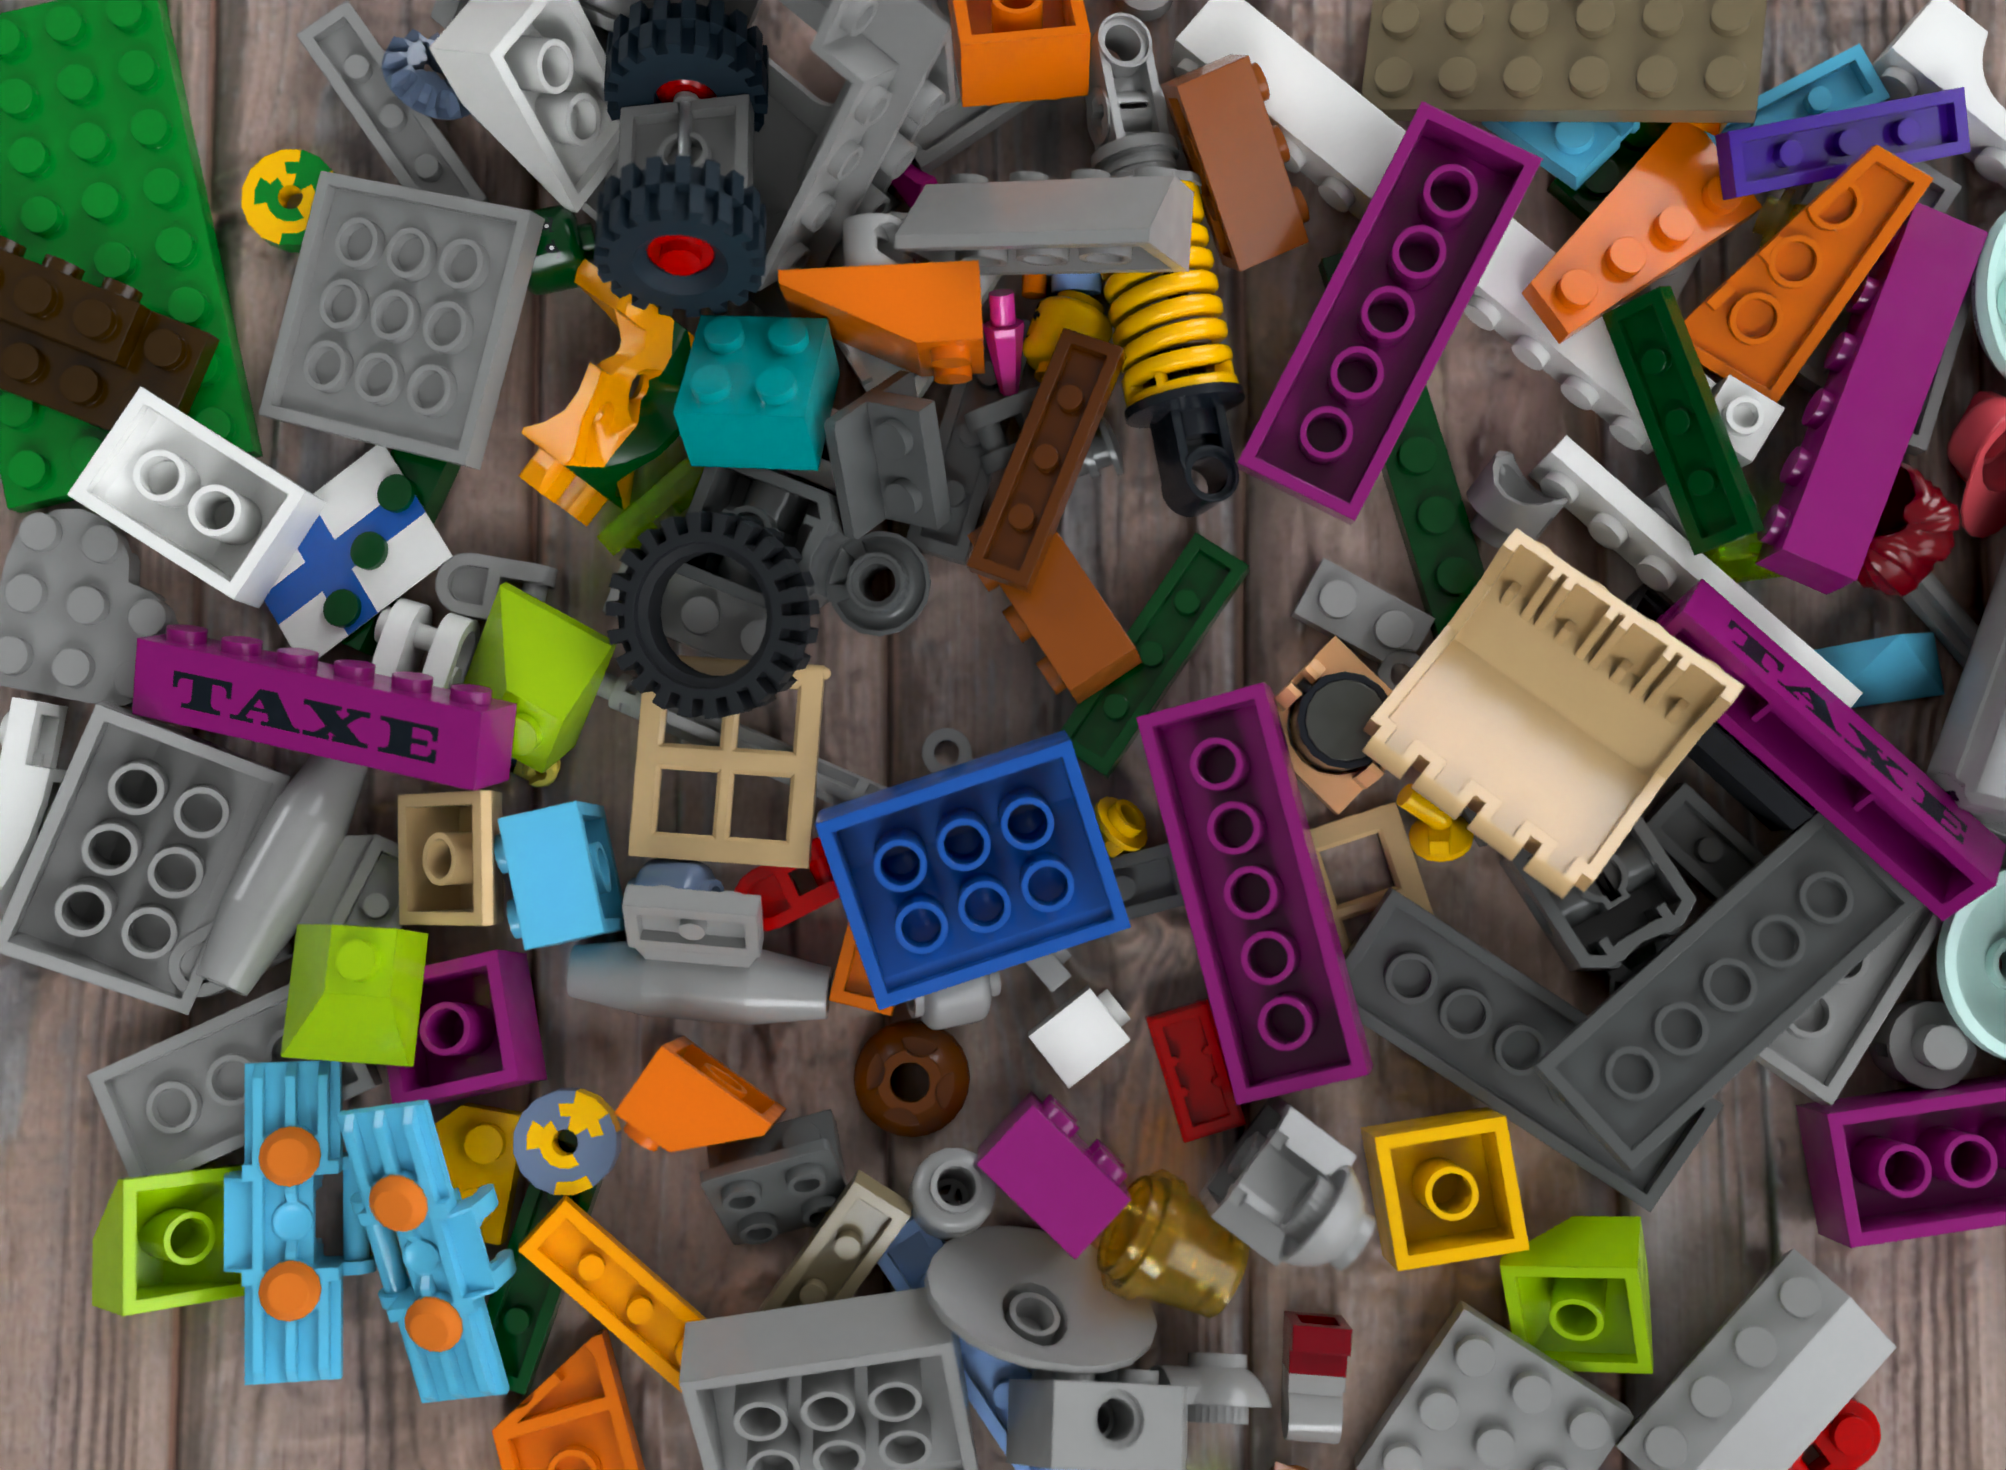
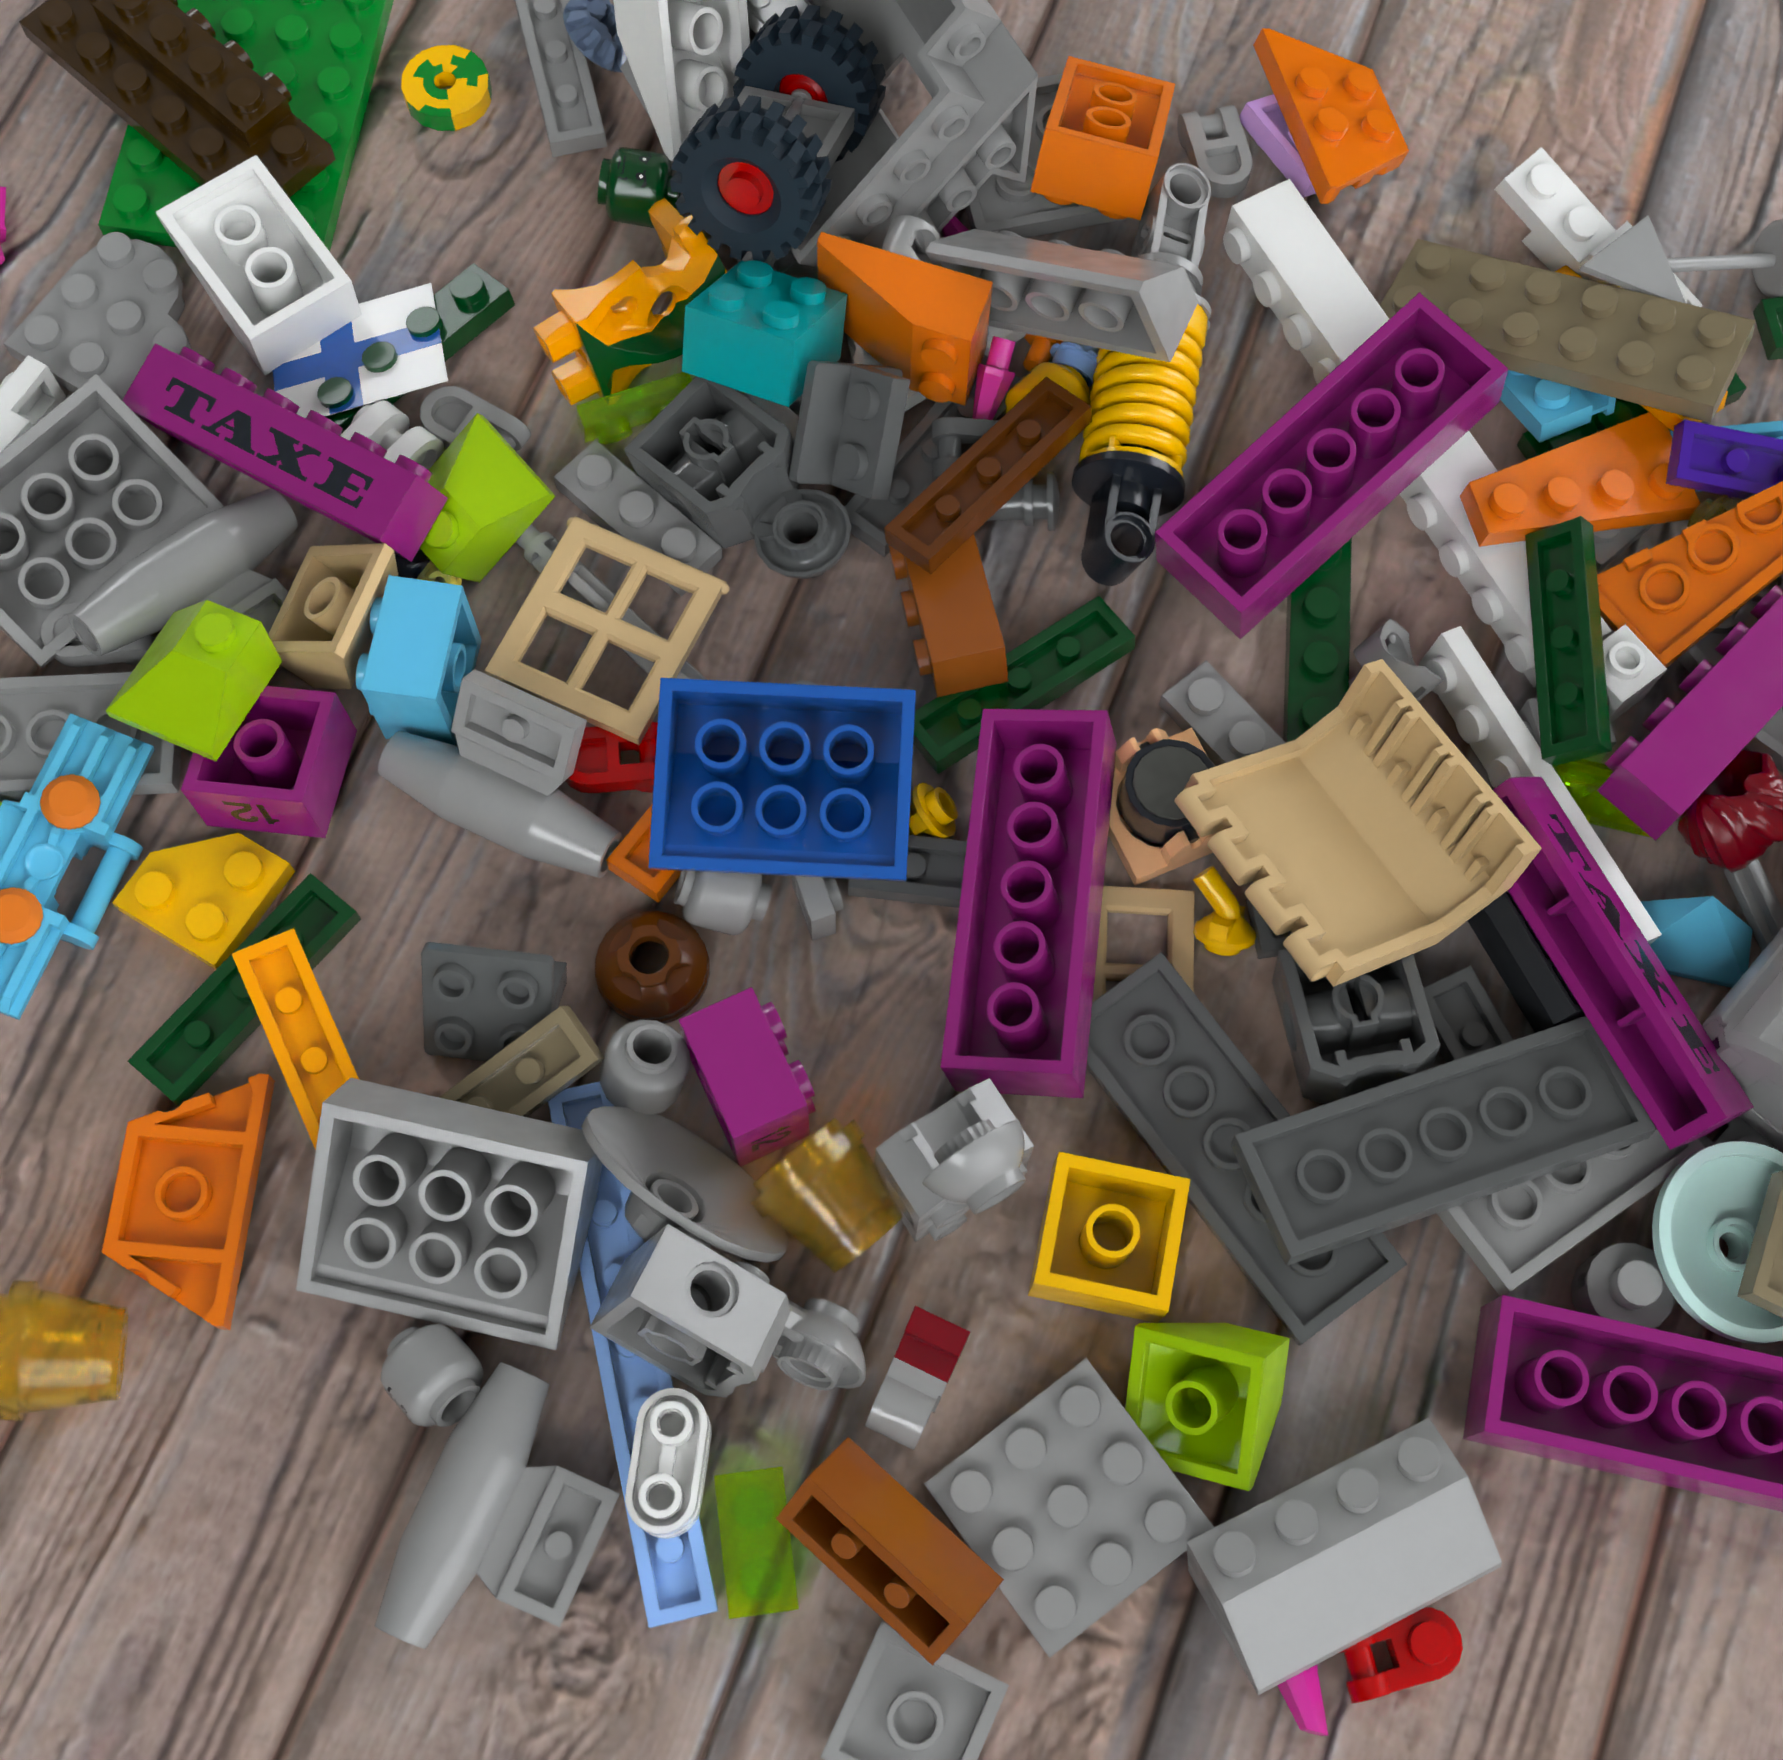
camera: 15 degrees right, 15 degrees down
light grey plate [258,171,545,470] -> none
medium azure piece [337,1100,517,1403] -> none
sand blue piece [513,1088,622,1195] -> none
black tyre [605,512,820,719] -> none
orange slope [614,1035,786,1152] -> none
white brick [1028,985,1131,1088] -> none
red plate [1145,998,1246,1143] -> none
dark orange brick [1161,54,1310,272] -> none

